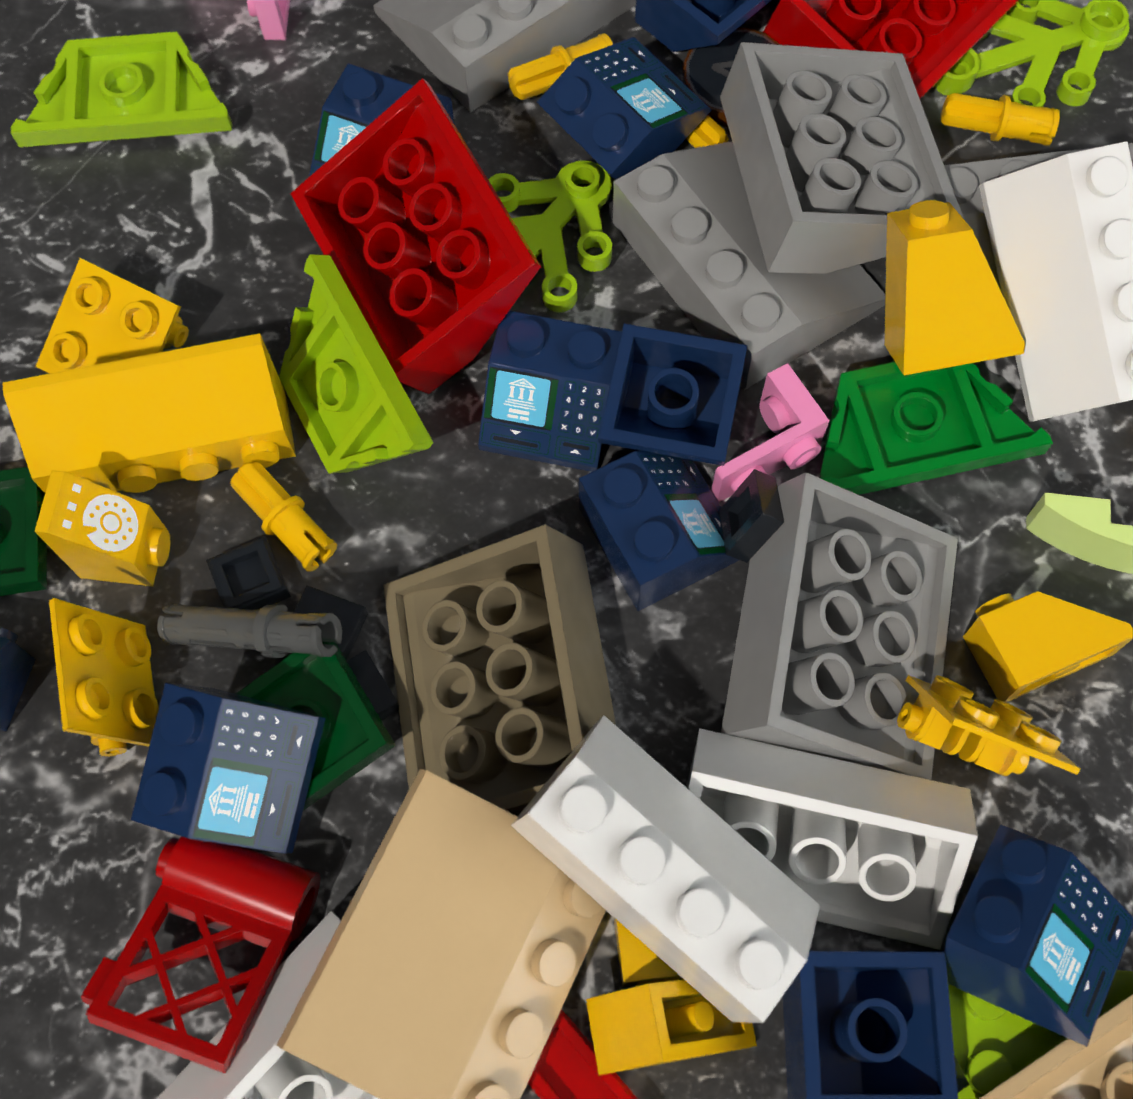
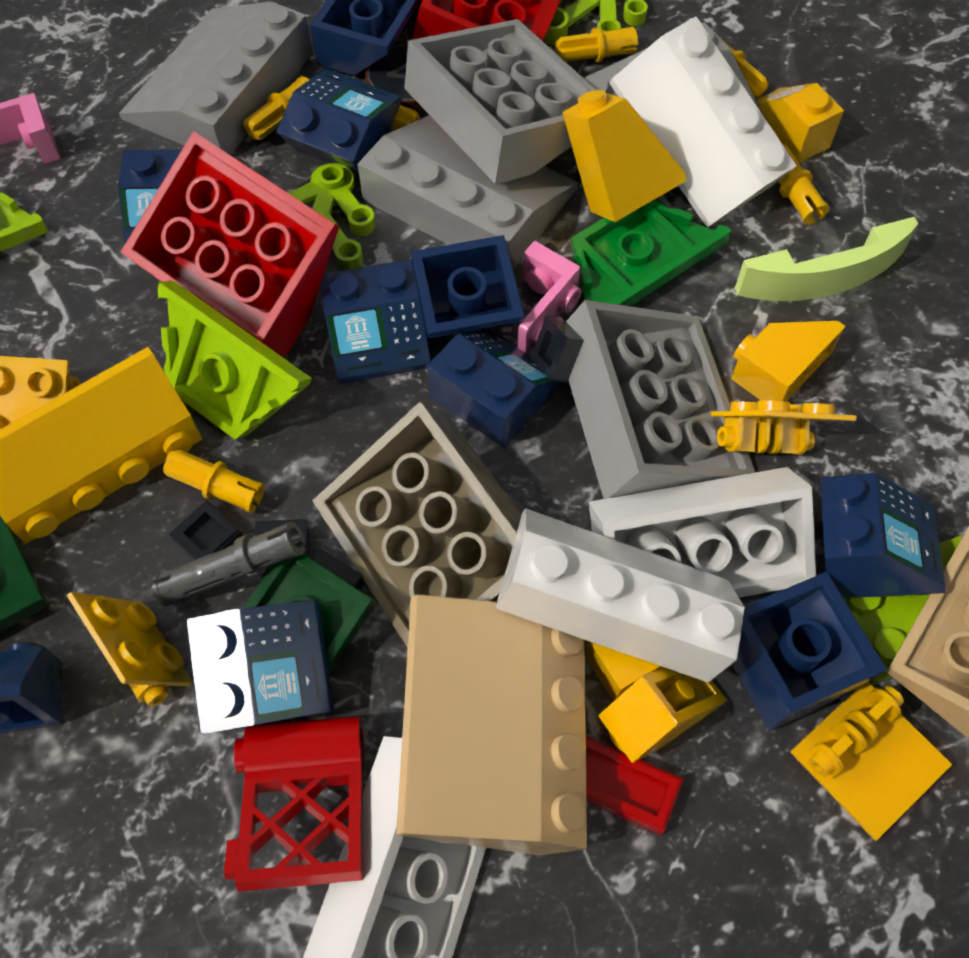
camera: 25 degrees left, 5 degrees down
yellow slope [34,470,170,587] -> none

